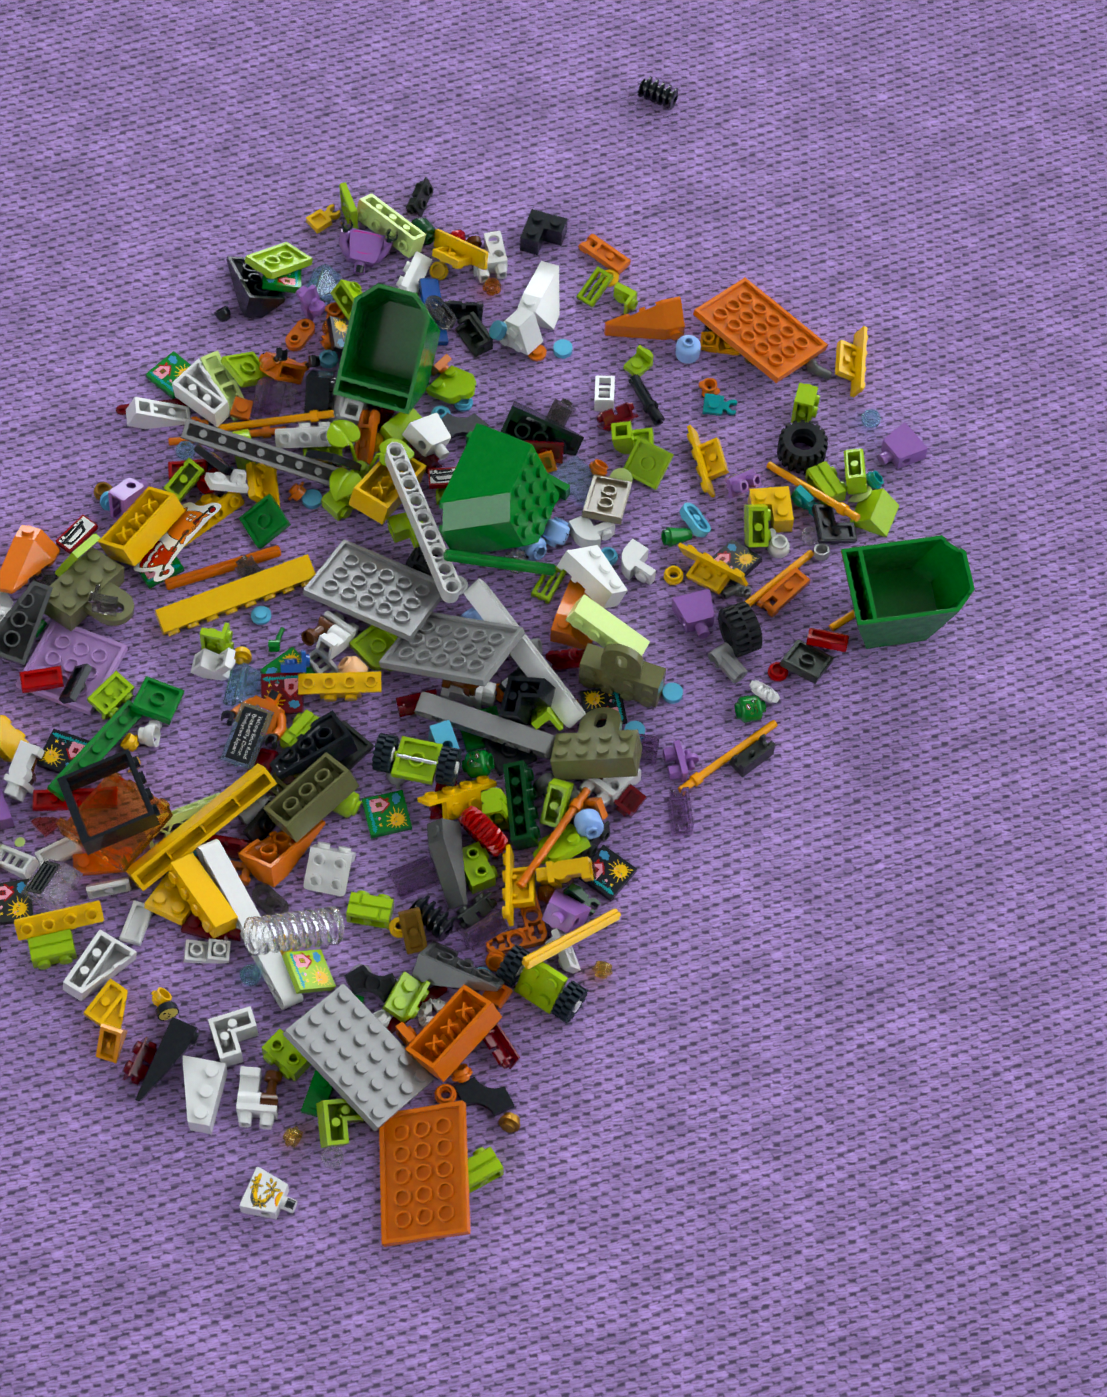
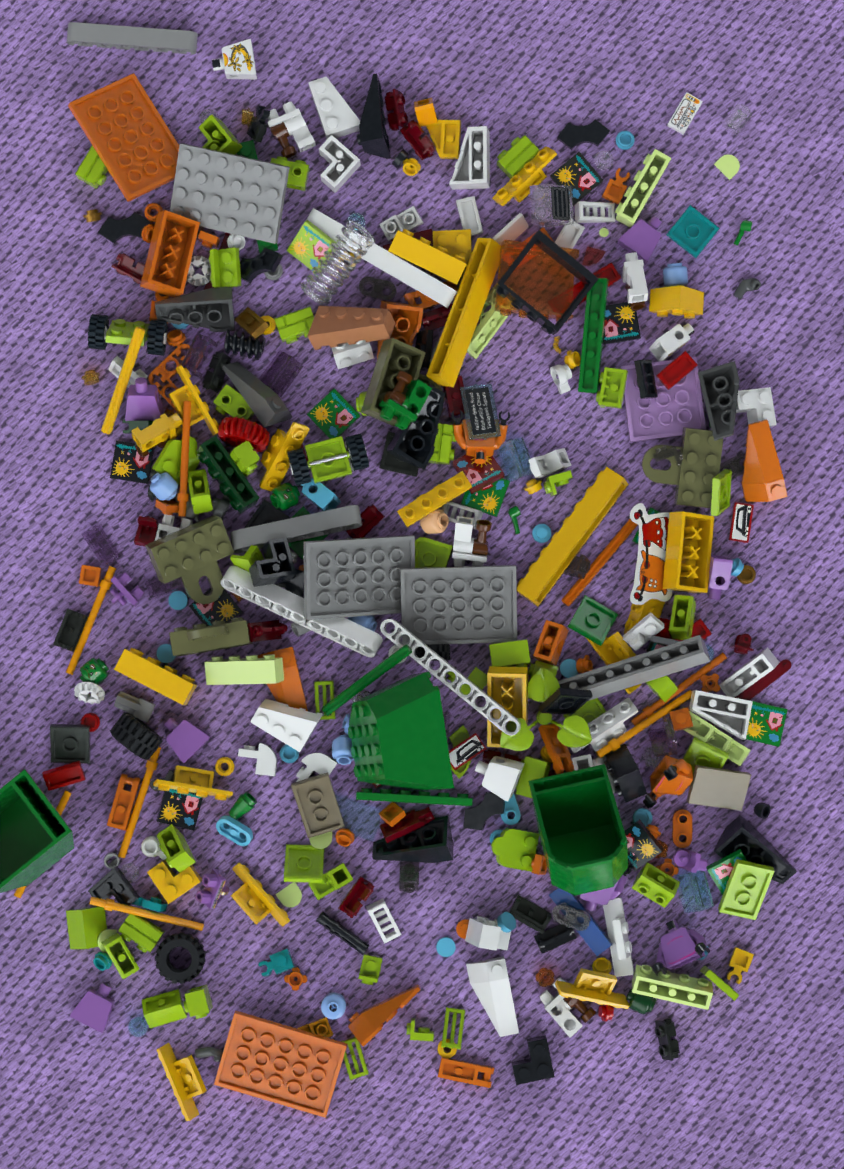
camera: 150 degrees right, 25 degrees up
green tile [131,676,185,725] -> none
blue bracket [280,650,310,673] -> none
none -> light grey beam [66,22,198,55]
none -> orange plate [79,565,102,587]
none -> yellow brick [114,647,197,705]
none -> lime panel [142,989,187,1028]
none -> black plate [247,105,270,142]
none -> yellowish green piece [275,882,302,907]
none -> nougat wedge [308,306,396,350]
none -> lime tile [340,1037,369,1080]
none -> green hips [379,371,432,430]
none -> dark red hinge [400,120,436,160]
none -> lime brick [489,639,531,667]
none -> orange brick [533,620,569,666]
none -> white torso [649,323,694,362]
none -> tile [686,765,751,811]
none -> dark red hinge [729,633,754,655]

